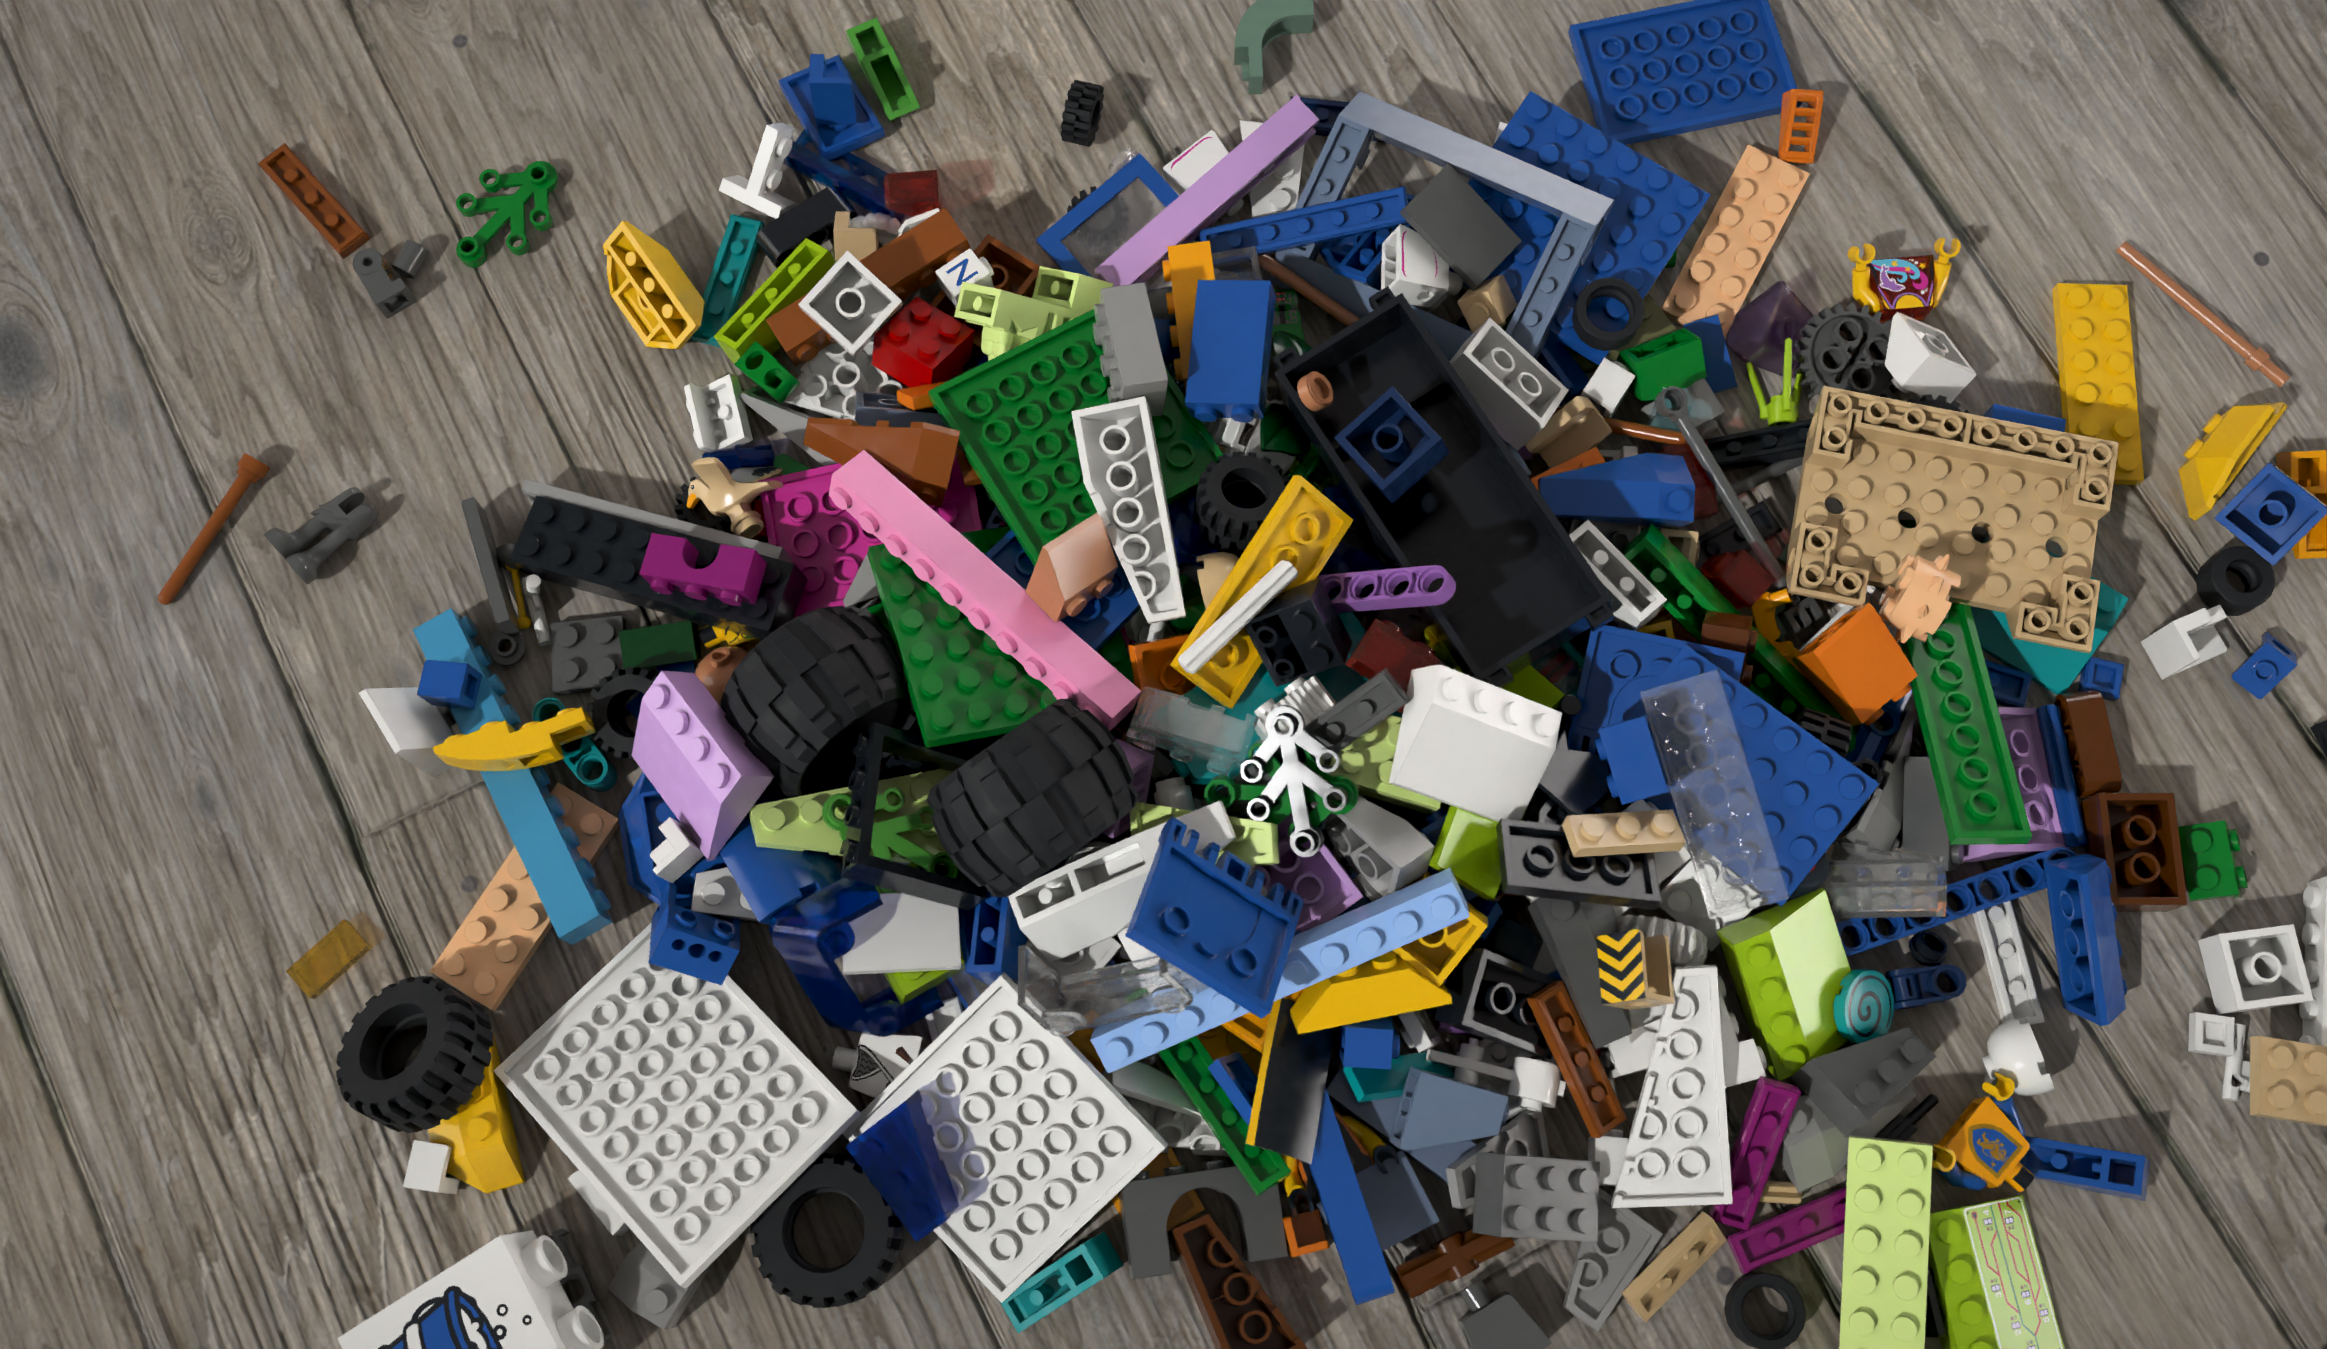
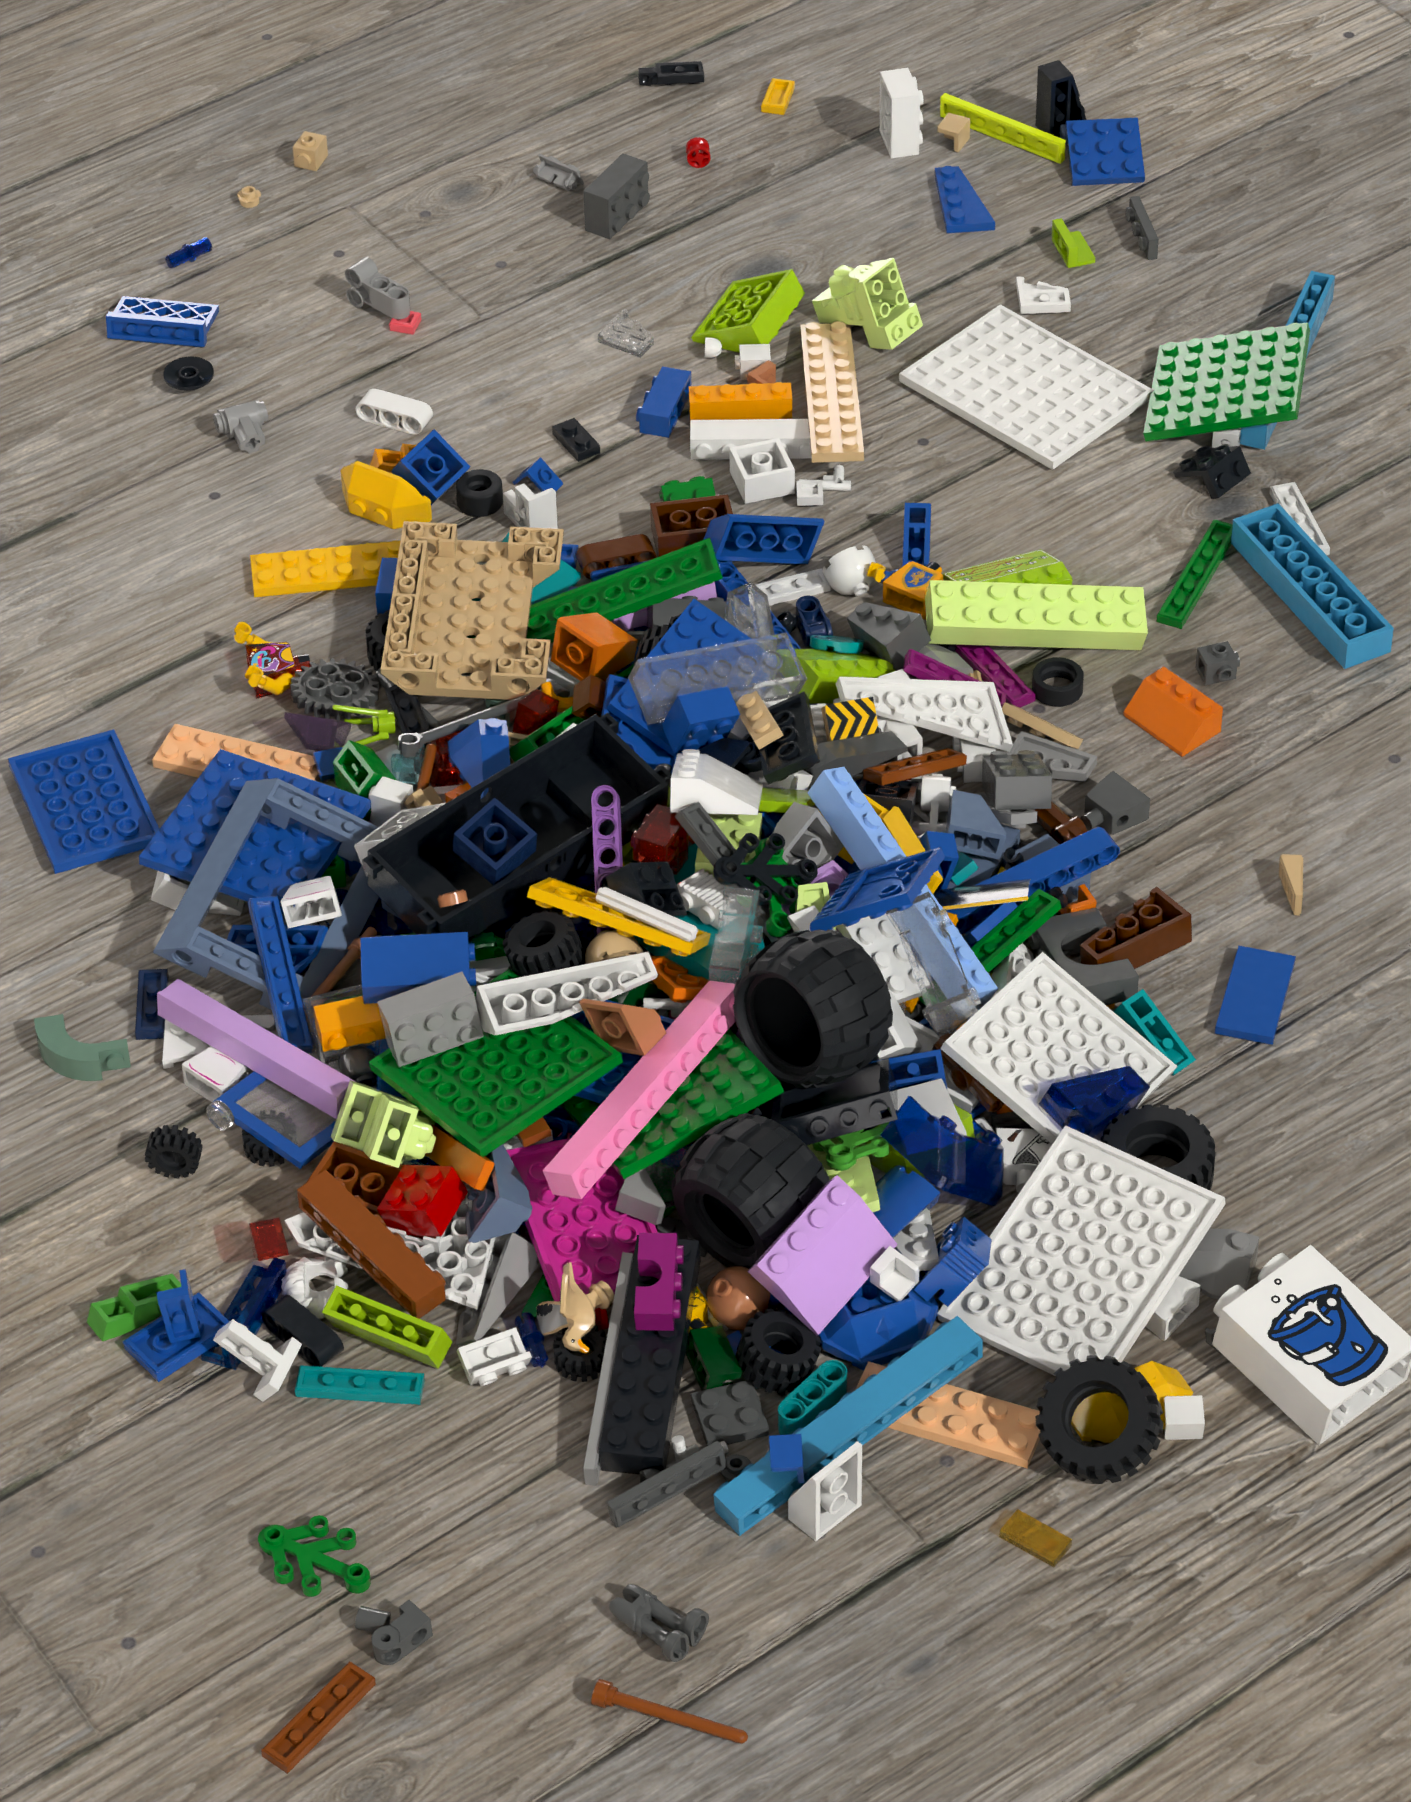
camera: 100 degrees left, 30 degrees down
yellow slope [433,707,596,771] -> none
yellow wedge [603,221,705,349] -> none
green leg [734,341,801,404] -> none
white brick [798,251,902,358] -> none
dark orange wedge [803,417,960,507] -> none
tan panel [833,211,879,261] -> none
white brick [935,248,994,307] -> none
dark grey tile [1399,163,1522,290] -> none
tan brick [1457,274,1517,333] -> none
black tyre [1572,277,1645,351] -> none
orange slope [1778,89,1824,164] -> none
light nougat brick [1878,554,1961,643] -> none
white slope [1885,312,1977,403] -> none
nougat bar [2115,241,2290,388] -> none

